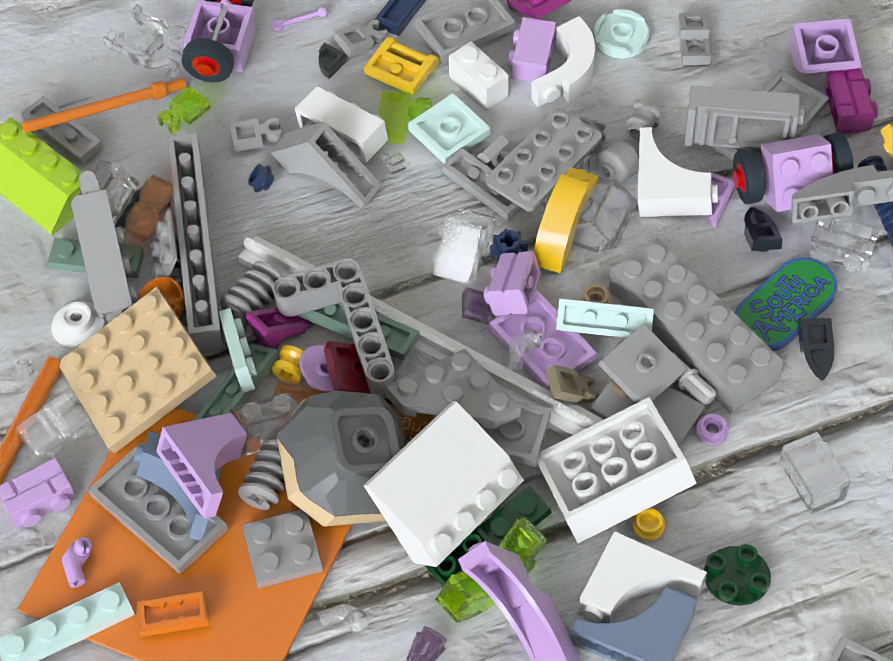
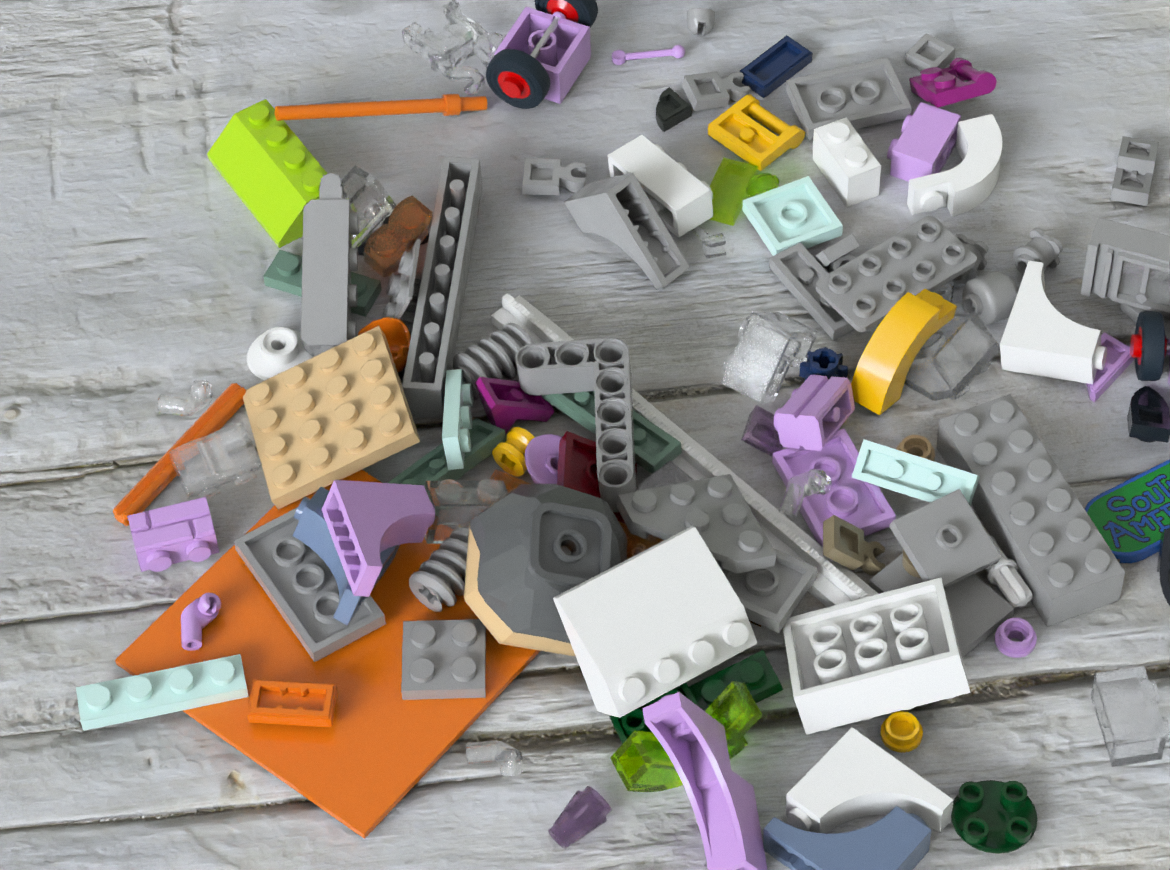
camera: 15 degrees right, 5 degrees down
light grey plate [21,96,103,165] -> none
clear neon green plate [157,86,211,134] -> none
dark blue plate [248,164,274,192] -> none
light aqua tile [593,9,650,59] -> none

